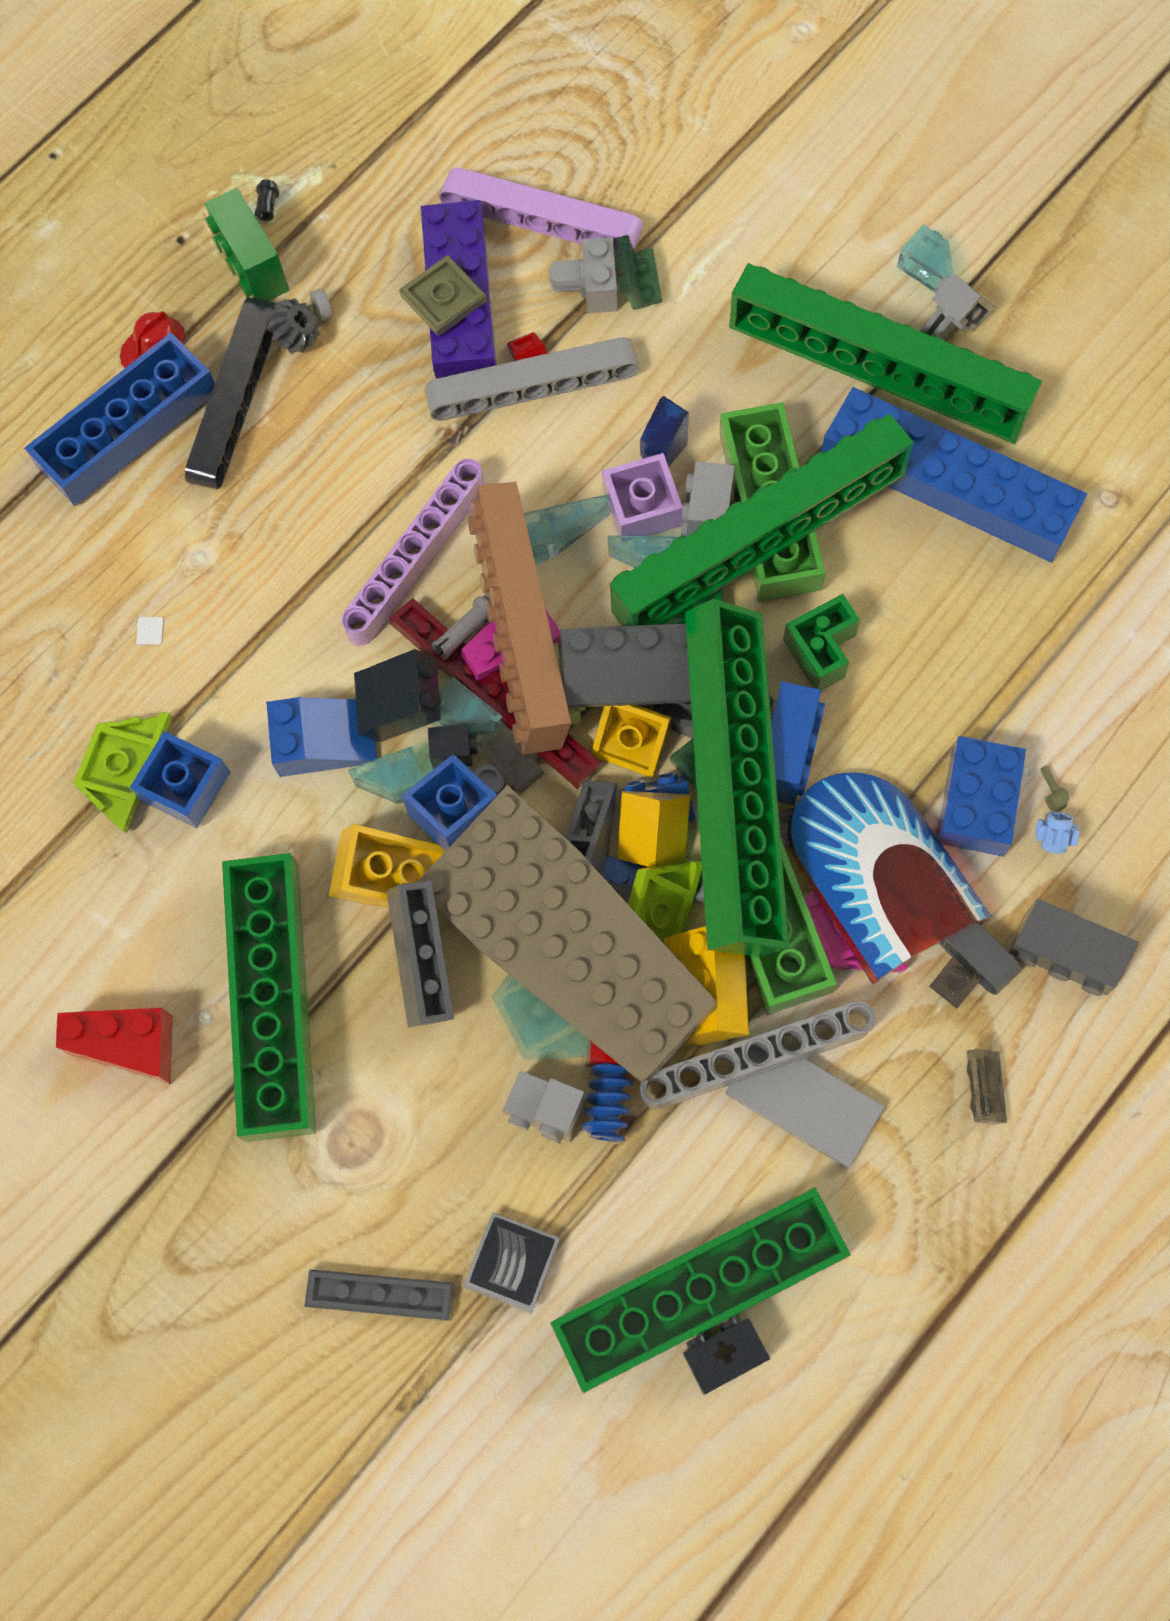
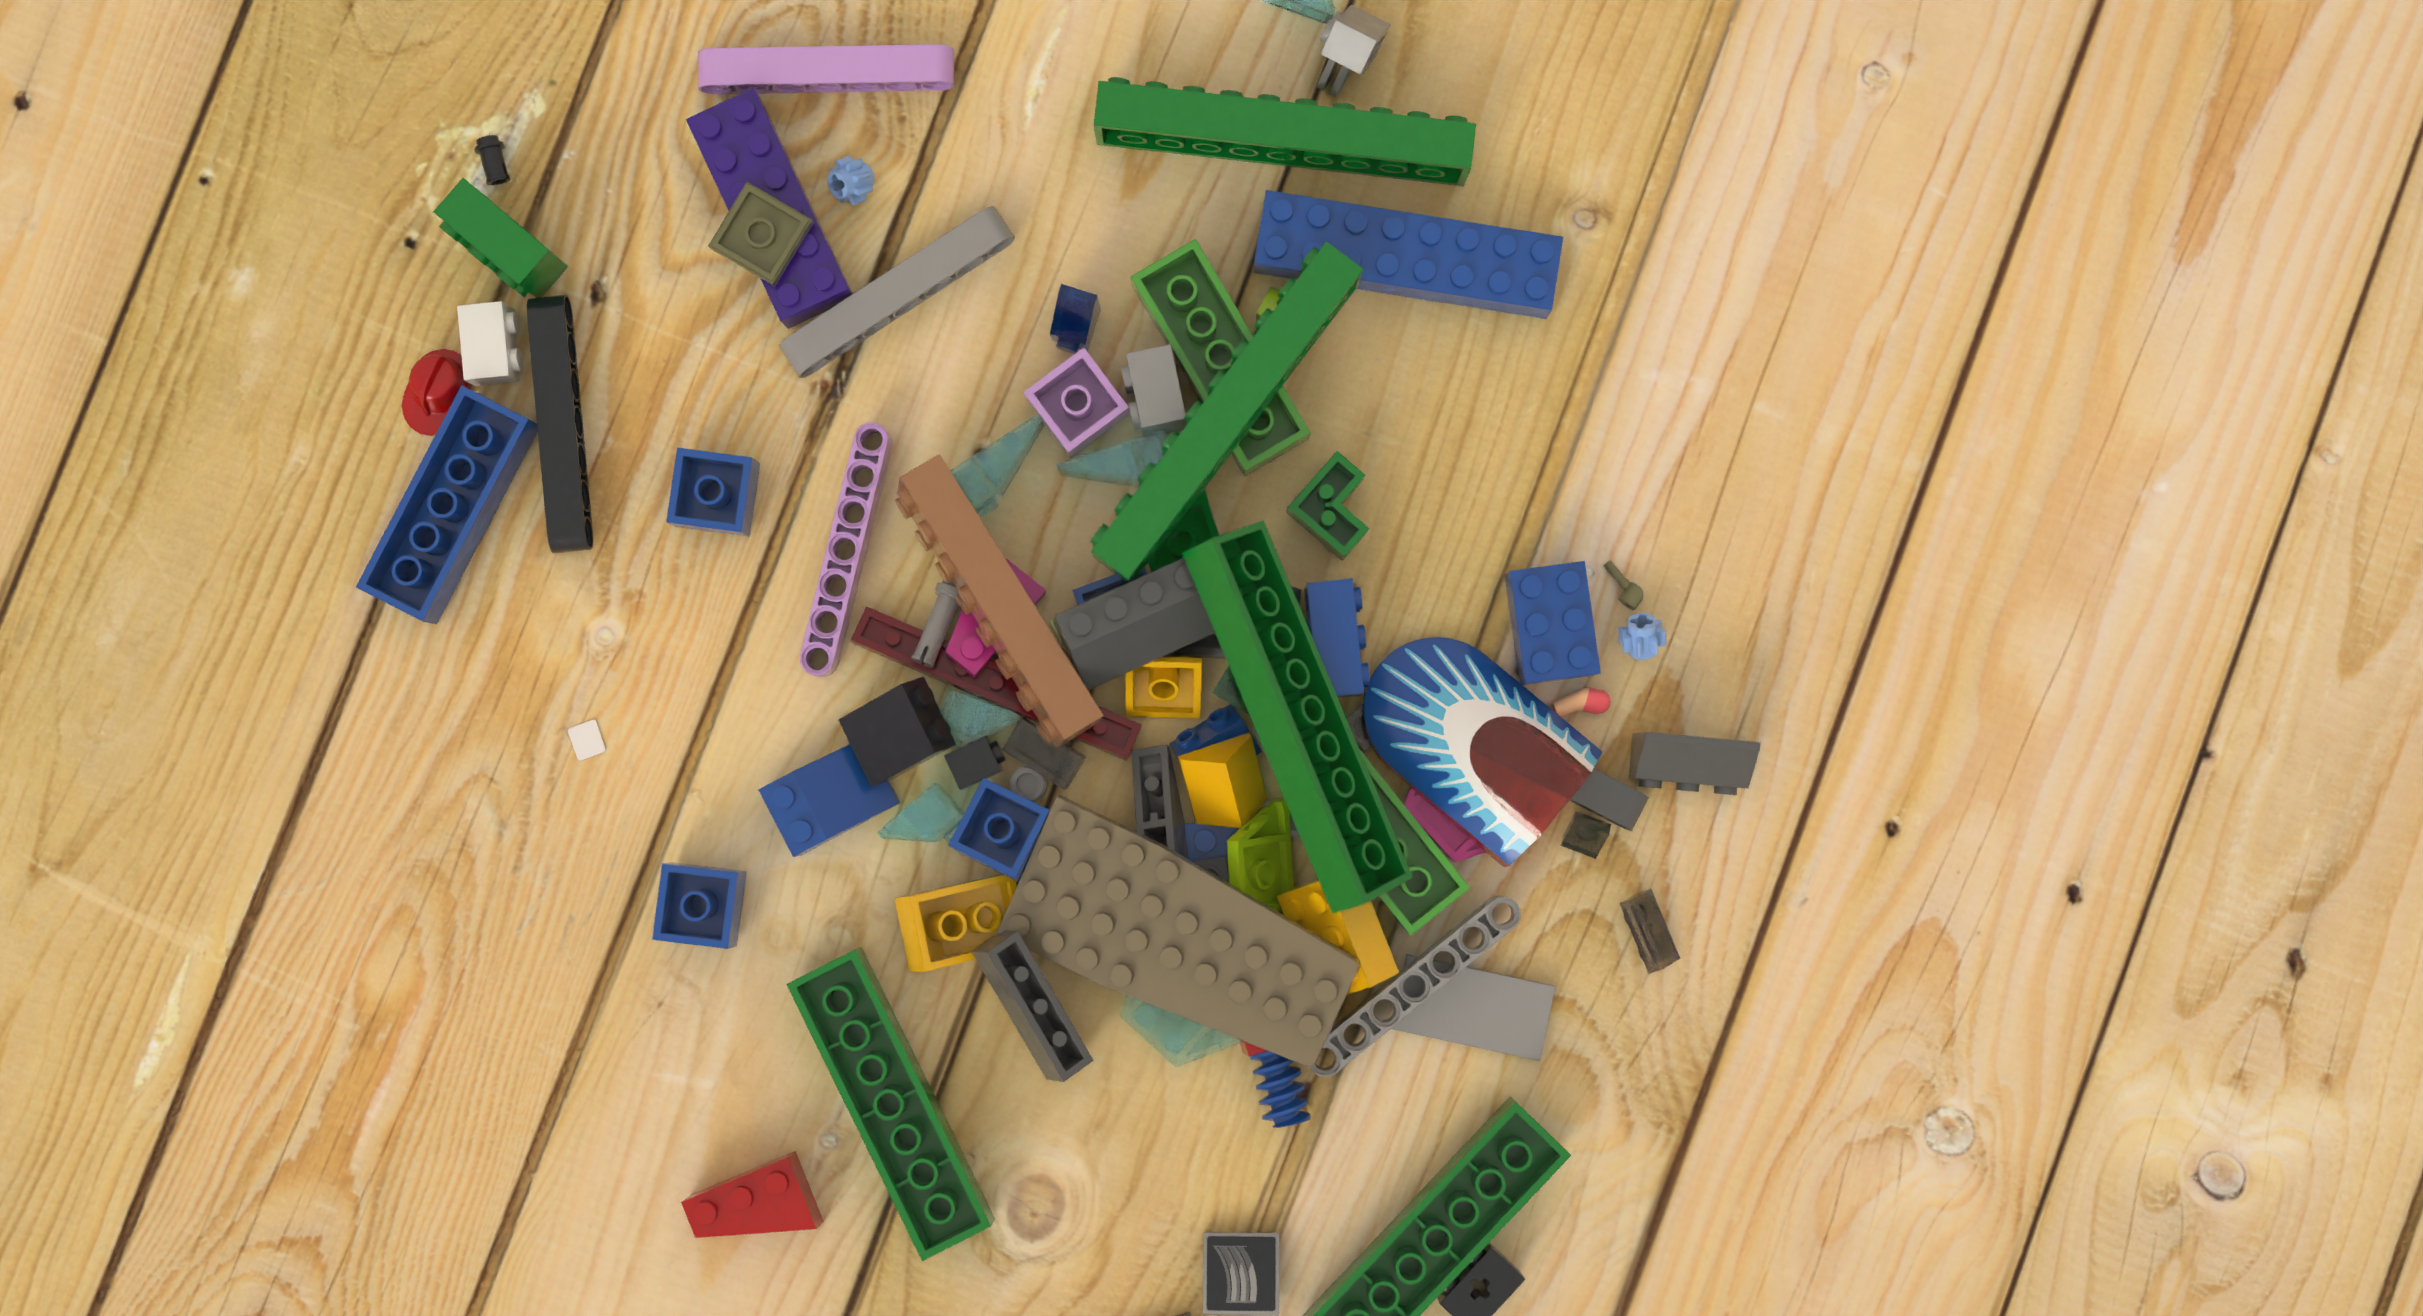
camera: 25 degrees left, 15 degrees up
lime wing [73,712,172,833] -> none
dark grey gear [266,298,320,354] -> none
light grey tile [310,288,332,322] -> none
light grey brick [503,1070,587,1144] -> none
red slope [507,332,547,361] -> none
light grey brick [549,237,618,313] -> none
clear green bracket [614,234,662,310] -> none
none -> white brick [457,301,523,386]
none -> blue brick [666,448,760,537]
none -> light blue gear [828,156,874,205]
none -> arm [1553,687,1611,718]

